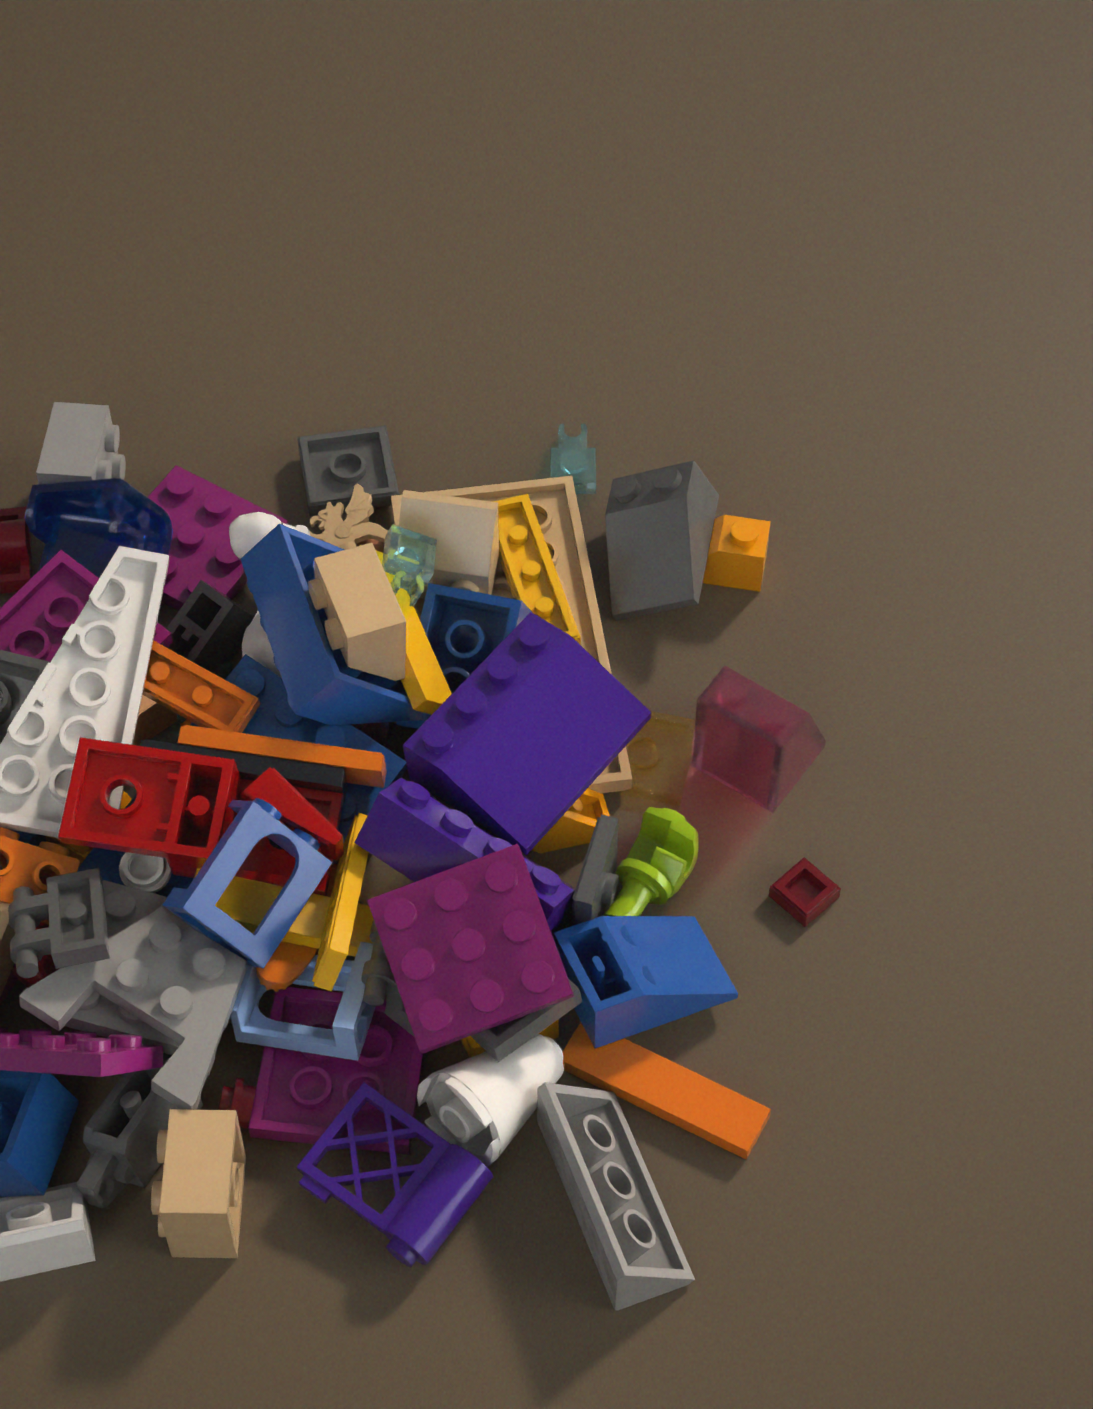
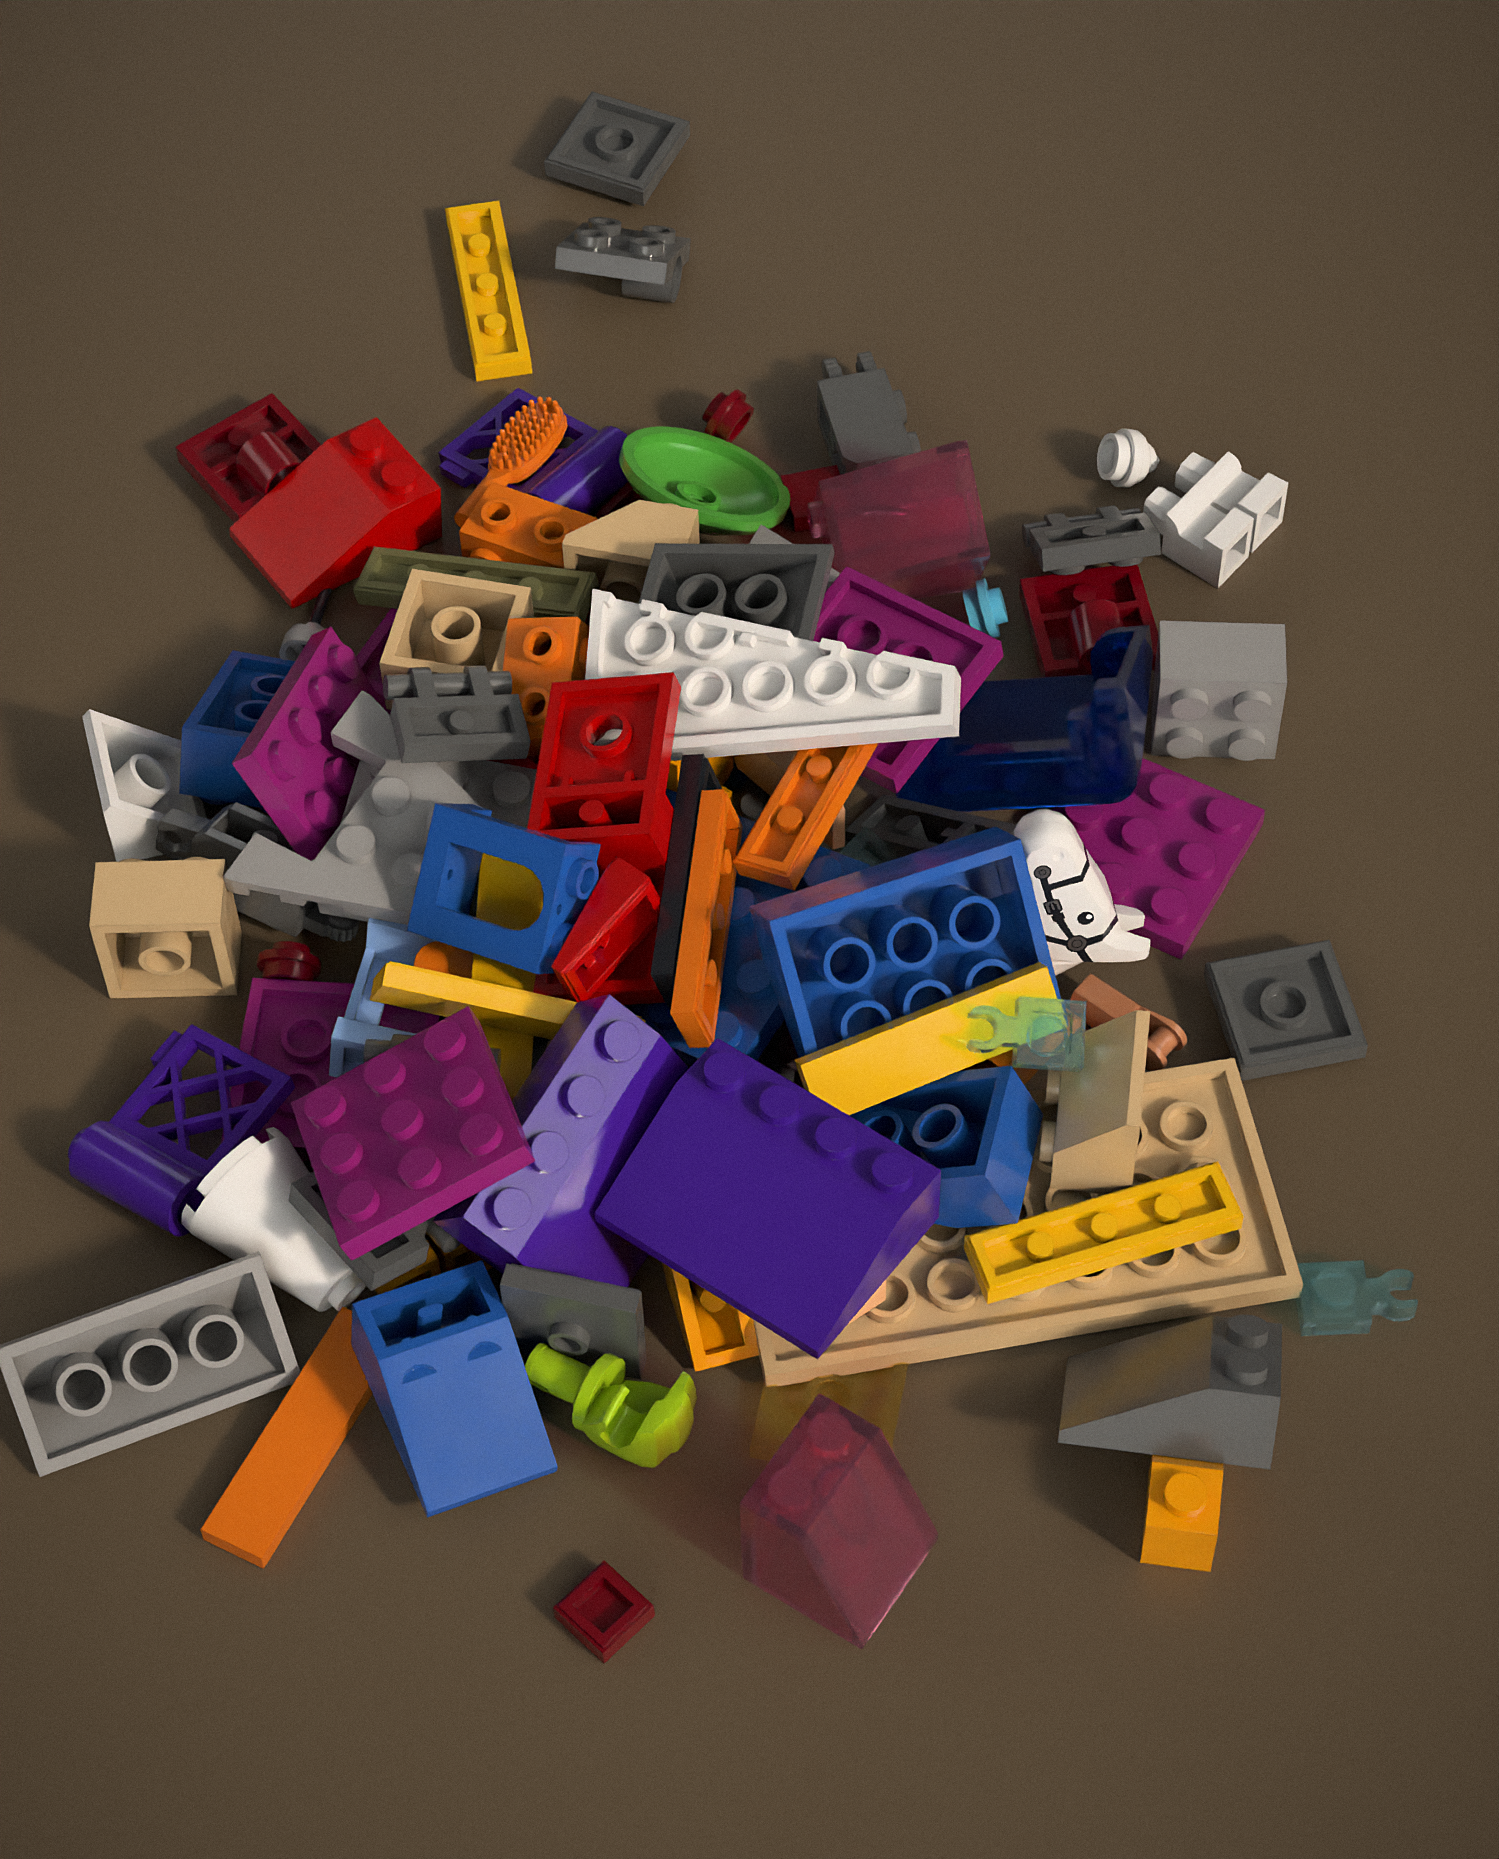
camera: 90 degrees right, 0 degrees up
tan slope [308,542,406,681] -> none
tan piece [309,484,399,550] -> none

